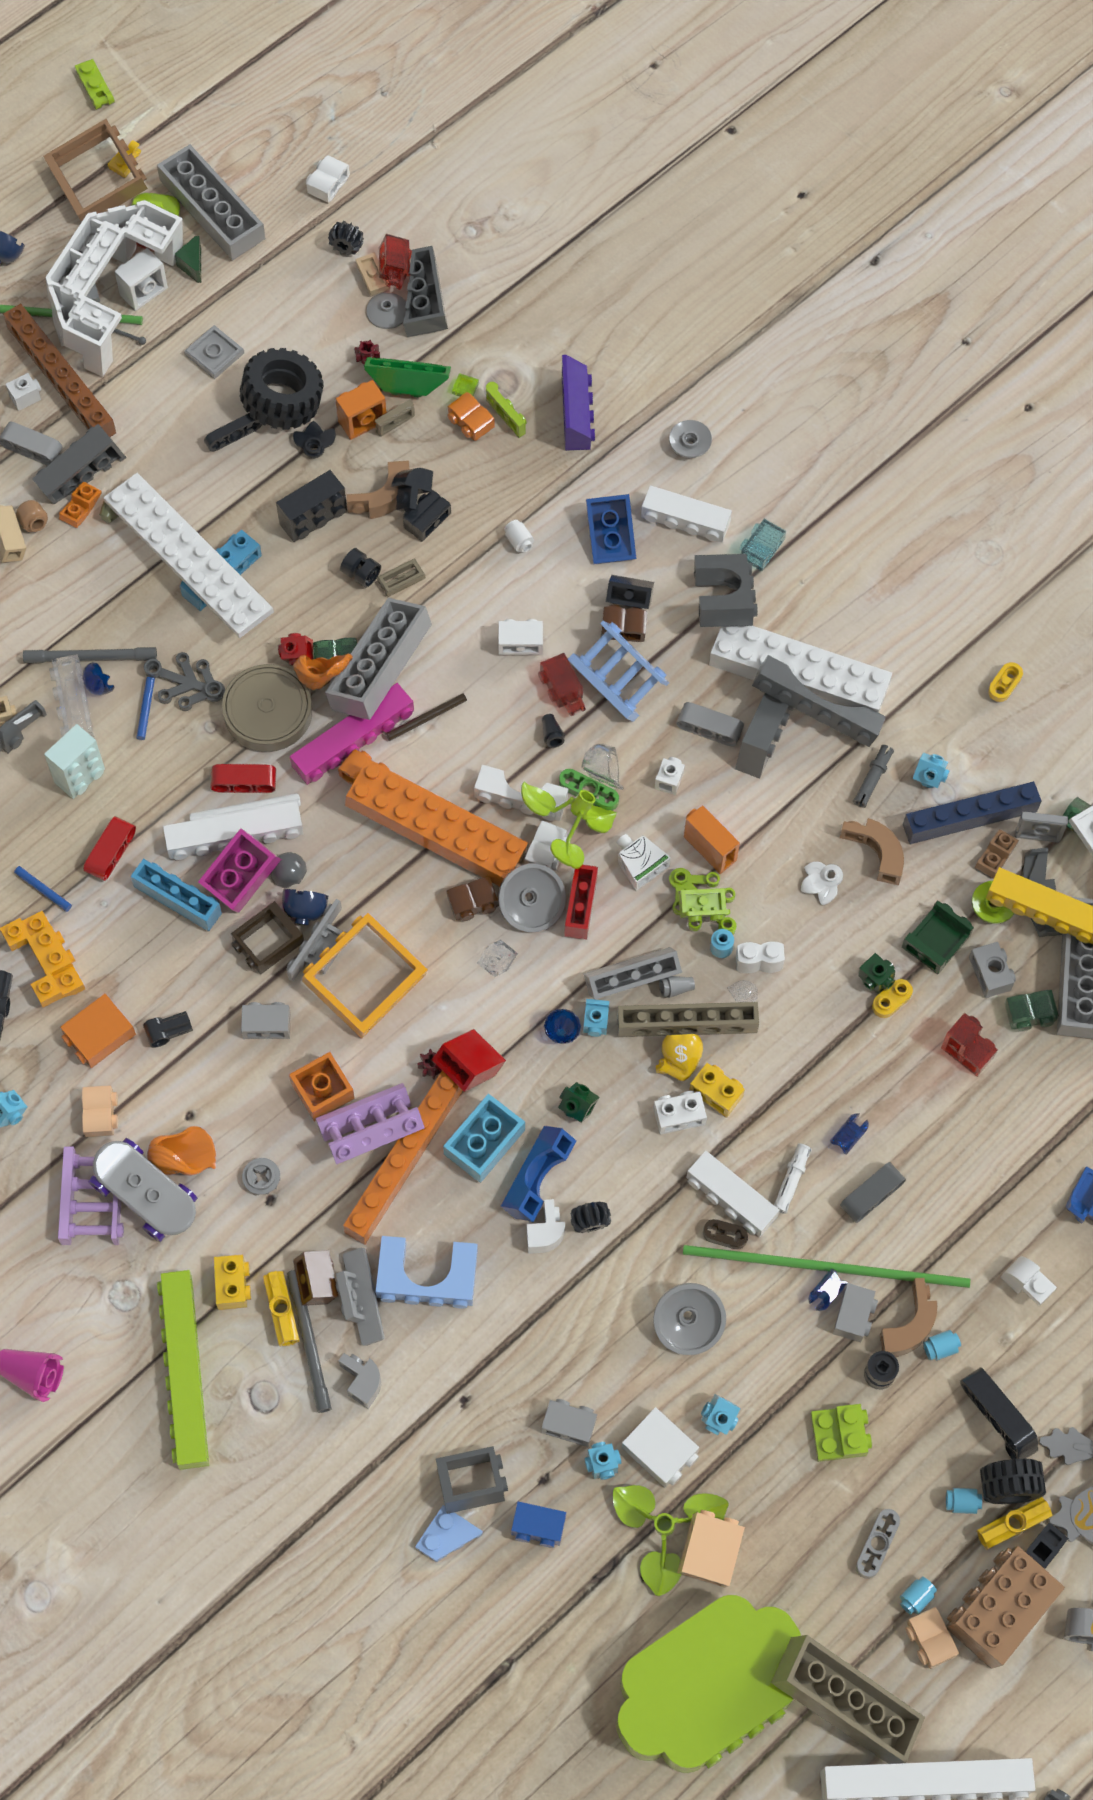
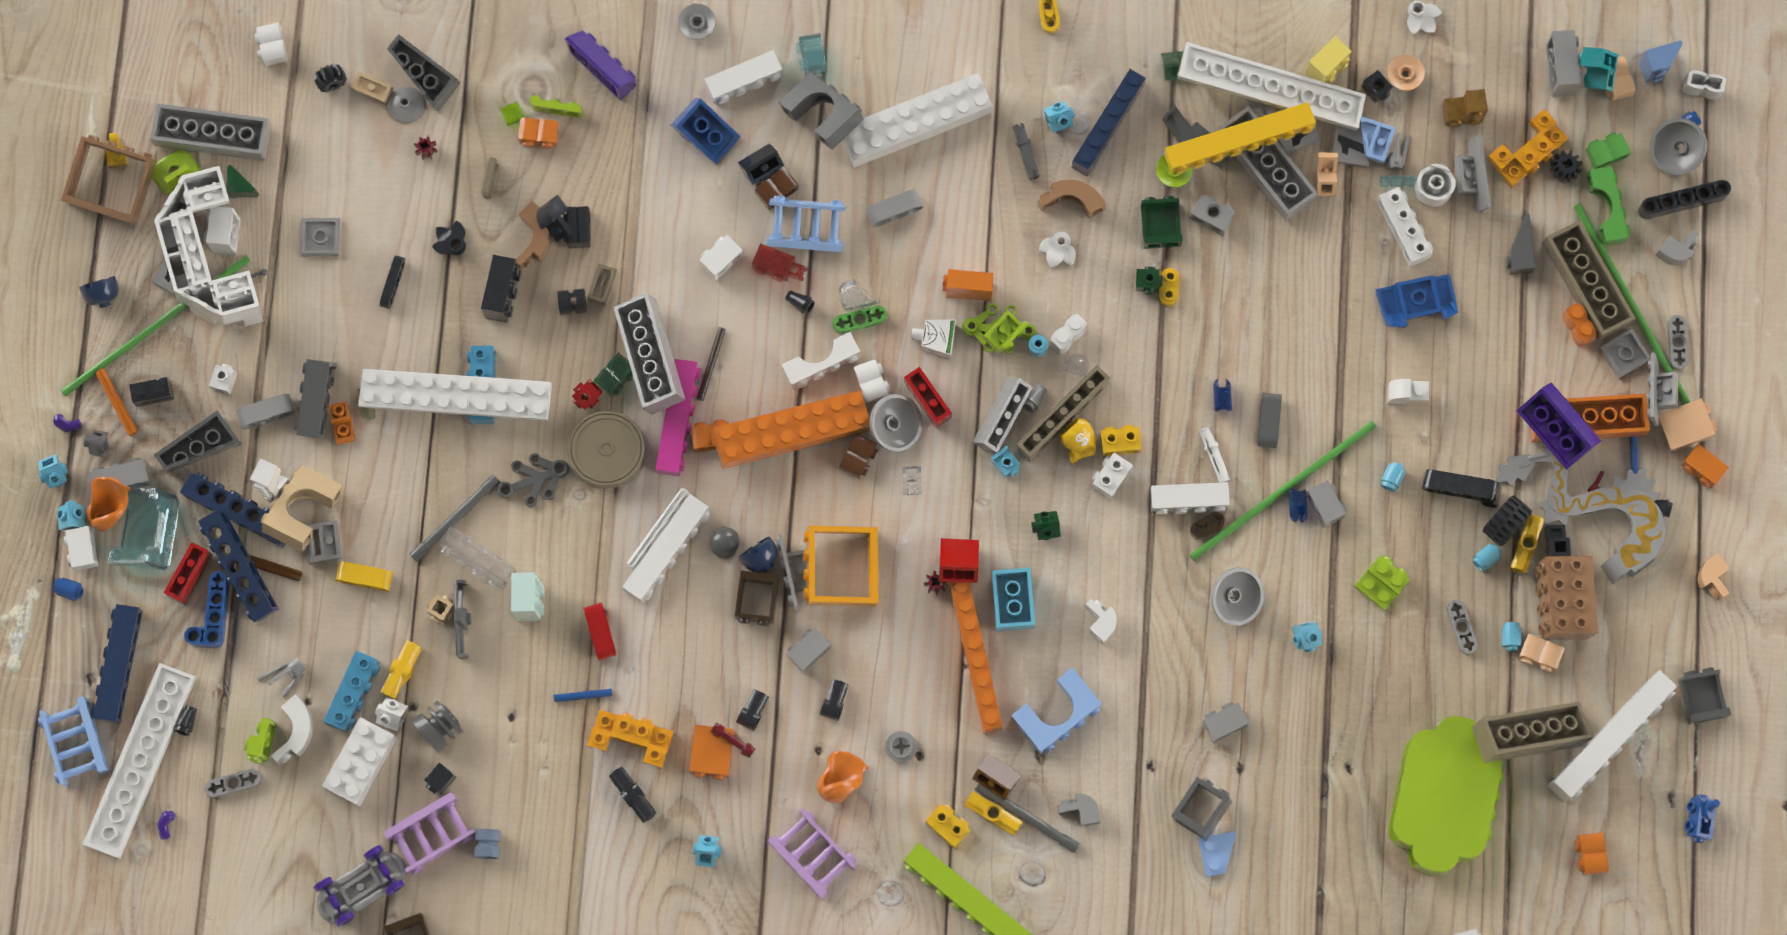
camera: 40 degrees left, 10 degrees up
dark orange brick [3,303,116,437] -> none
medium nougat head [16,500,48,532] -> none
lime plate [75,59,115,110] -> none
clear blue hair [82,662,115,696] -> none
light nougat brick [82,1086,118,1137] -> none
light grey piece [88,1138,198,1242] -> none
dark azure brick [130,858,222,931] -> none
blue bar [136,677,155,740] -> none
dark pink brick [198,828,282,913] -> none
red beam [210,764,276,793] -> none
black tyre [239,348,324,430] -> none
orange brick [289,1052,355,1122] -> none
orange piece [293,653,353,690] -> none
lavender fence [316,1083,424,1165] -> none
orange brick [335,380,387,440] -> none
light grey bracket [336,1247,385,1346] -> none
green wedge [364,357,451,397] -> none
clear red brick [379,234,412,290] -> none
blue arch [500,1126,577,1222] -> none
white brick [504,520,534,552] -> none
blue brick [511,1501,566,1548] -> none
lime plant [521,781,617,869] -> none
clear blue hair [544,1009,581,1044] -> none
black gear [570,1201,611,1233] -> none
medium azure brick [584,1442,622,1480] -> none
lime plant [613,1485,729,1596] -> none
white brick [622,1407,699,1488] -> none
white brick [654,757,685,795] -> none
light nougat brick [677,1510,745,1588] -> none
dark grey wedge [735,693,794,779] -> none
dark grey arch [752,655,886,747] -> none
black wheel [864,1351,899,1390] -> none
medium nougat arch [880,1278,938,1357] -> none
clear red brick [941,1013,998,1077] -> none
medium nougat slope [975,829,1019,879] -> none
clear green brick [1005,990,1059,1032] -> none
light grey tile [1015,811,1068,843] -> none
none -> dark red bar [710,722,756,758]
none -> black piece [820,679,848,721]

